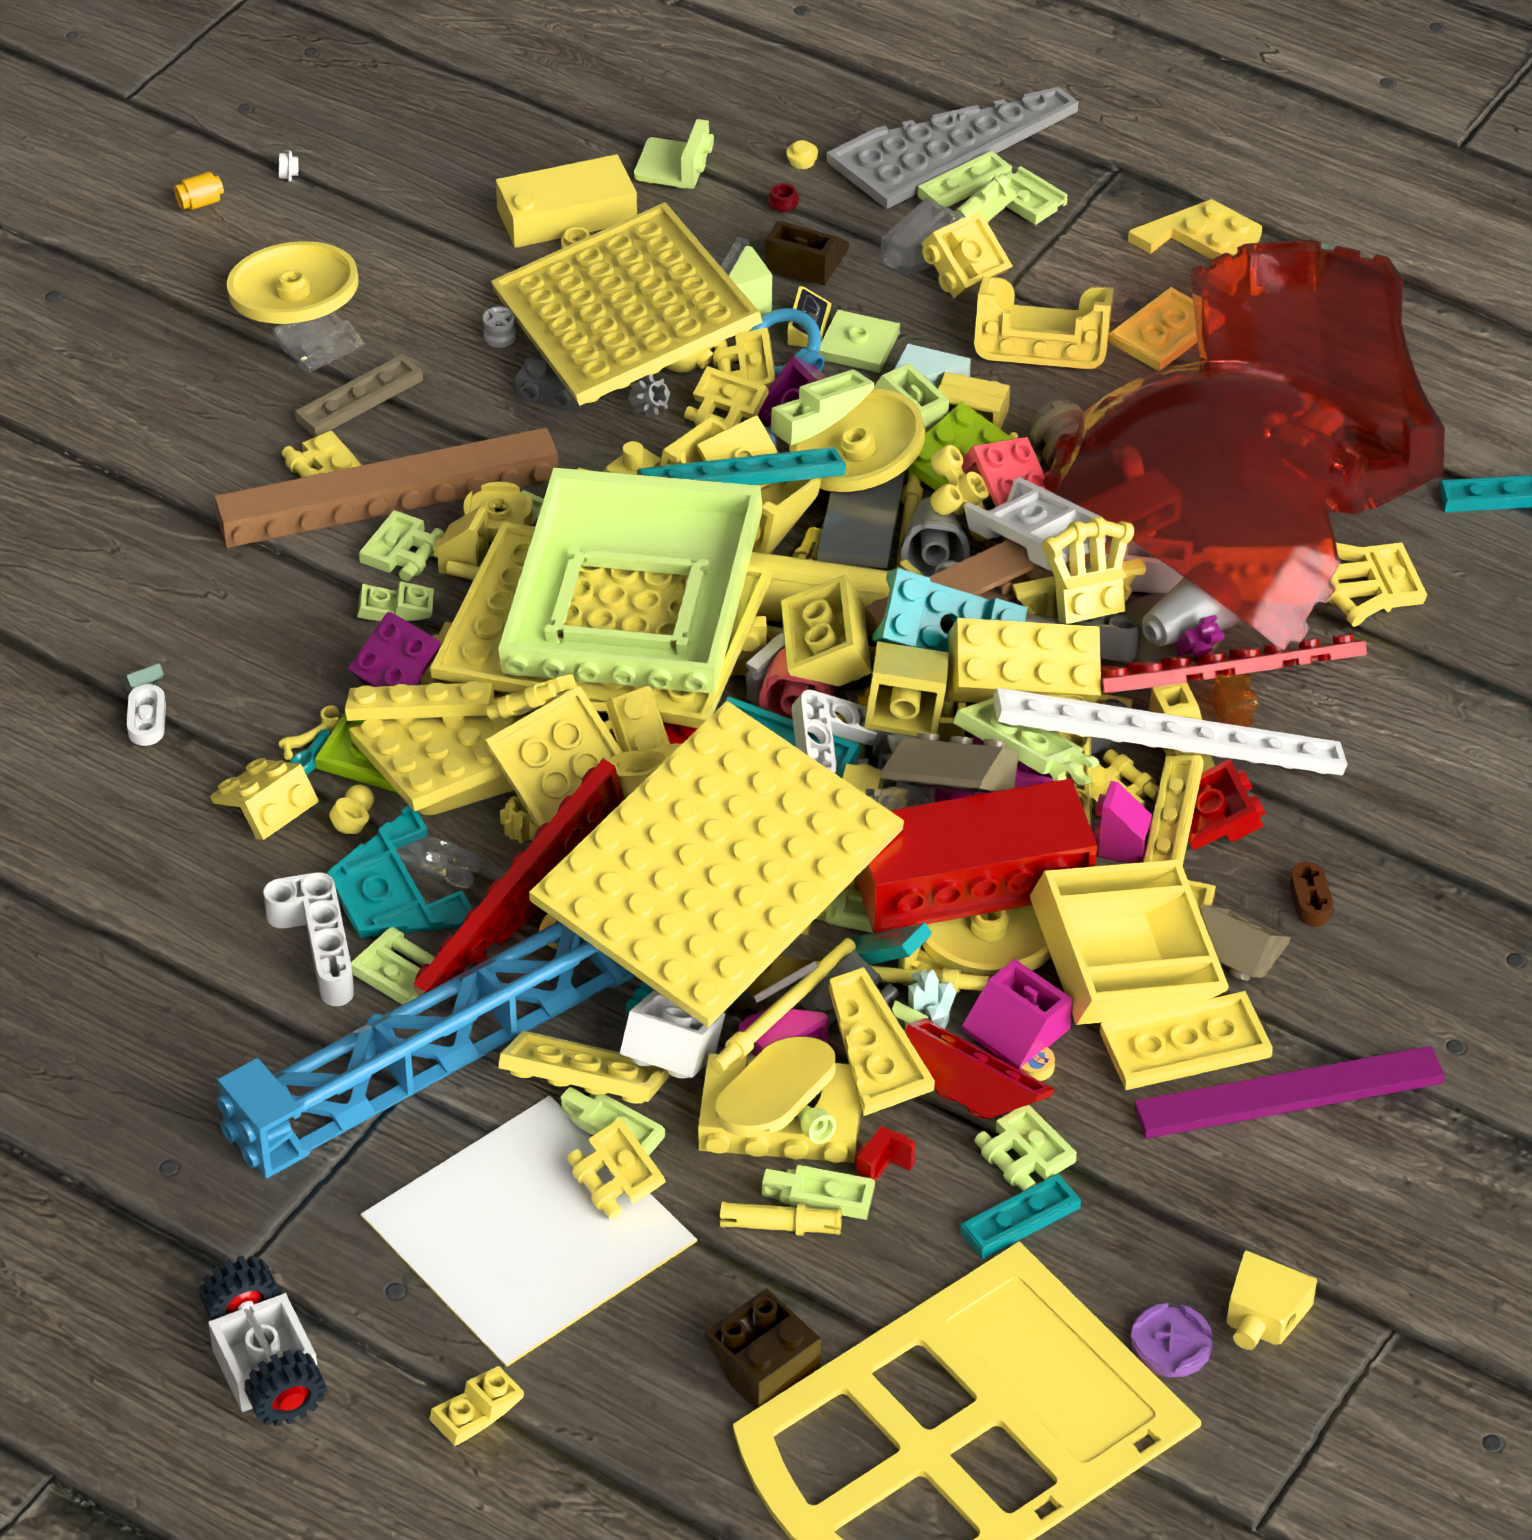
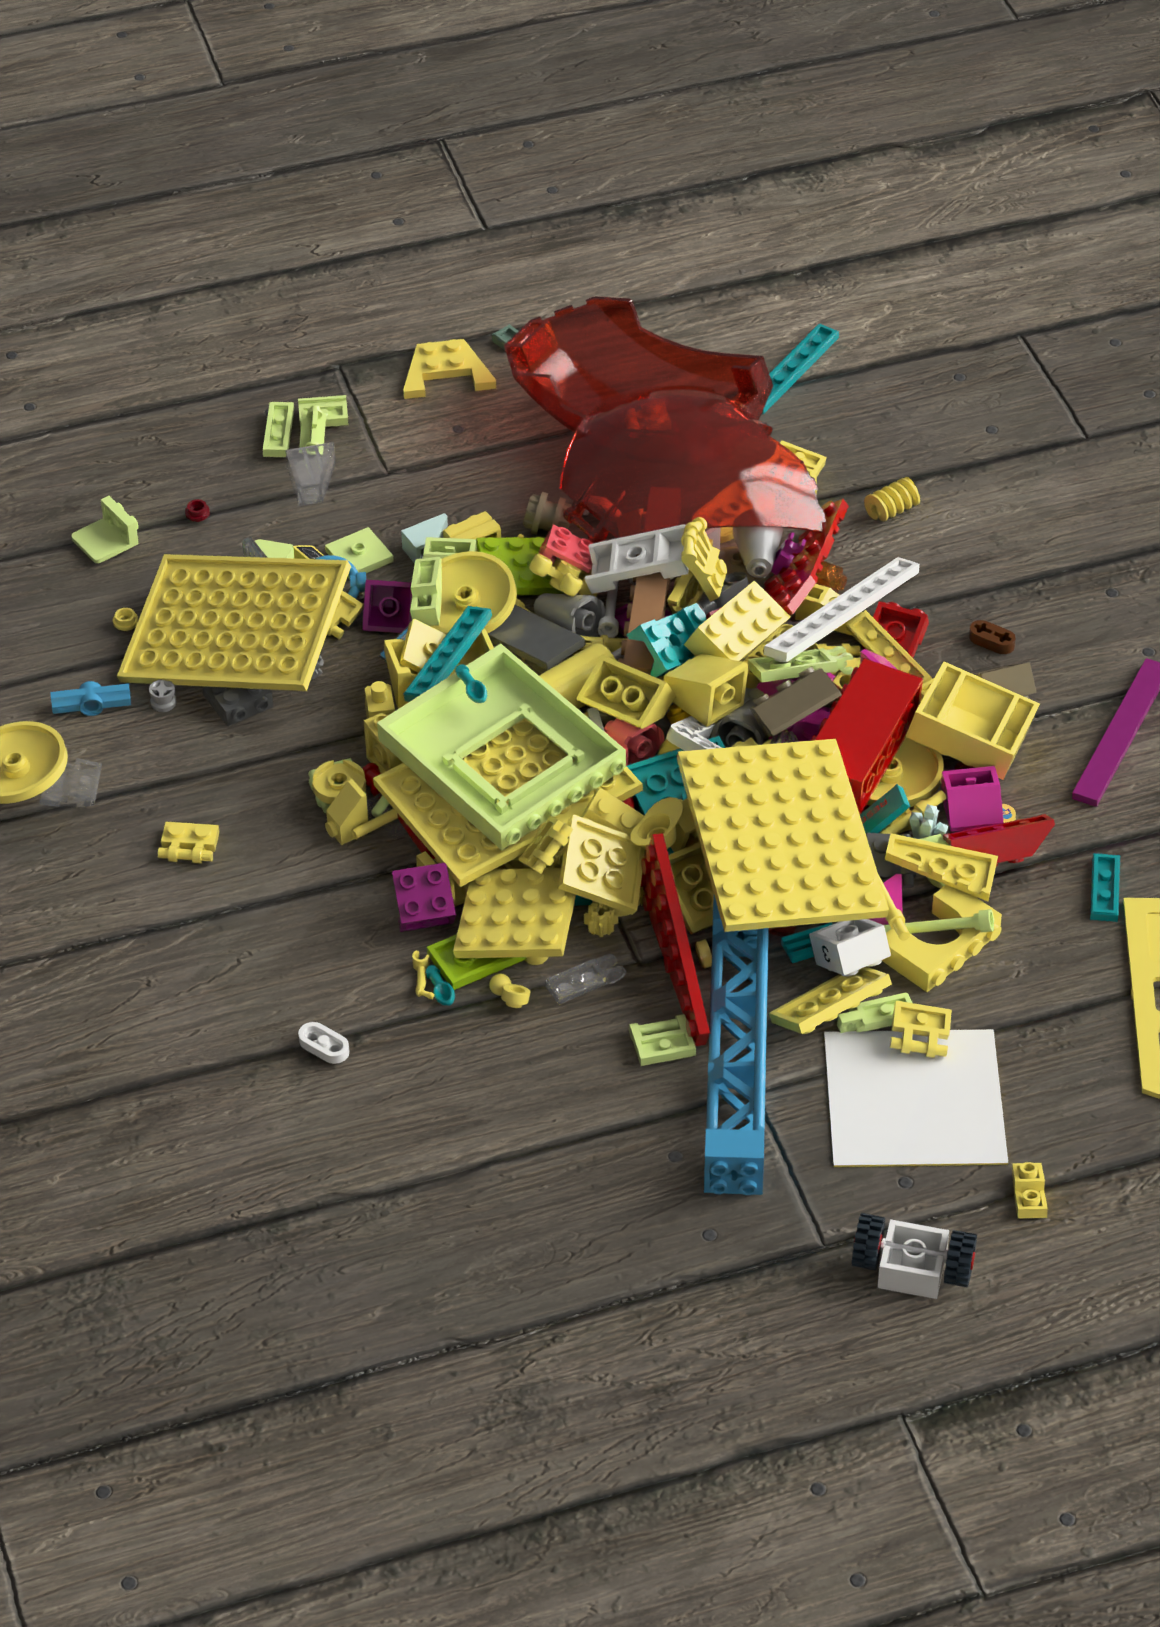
camera: 50 degrees left, 0 degrees up
tile [121,663,164,693] -> none
light yellow bracket [210,758,319,840] -> none
medium nougat brick [215,427,559,548] -> none
white beam [263,873,354,1006] -> none
dark tan plate [295,354,423,437] -> none
teal wing [327,805,472,938] -> none
light yellow plate [345,681,495,721] -> none
yellowish green slope [357,581,434,621] -> none
yellowish green plate [359,510,444,582] -> none
light yellow brick [496,154,637,248] -> none
light yellow plate [684,366,769,428] -> none
dark brown slope [704,1288,821,1409] -> none
light yellow tile [715,1037,836,1137] -> none
light yellow pin [720,1201,842,1236] -> none
yellowish green hinge [762,1165,875,1220] -> none
dark brown slope [765,221,849,286] -> none
light yellow plate [787,140,818,169] -> none
light grey wing [827,87,1079,209] -> none
red bracket [854,1126,915,1182] -> none
light yellow plate [921,211,1012,298] -> none
light yellow windscreen [974,276,1114,369] -> none
yellowish green plate [974,1105,1077,1191] -> none
light yellow plate [1100,991,1273,1091] -> none
light yellow tile [1108,287,1222,372] -> none
none -> dark azure piece [50,681,131,716]
none -> teal piece [455,664,487,703]
none -> light yellow piece [864,477,920,522]

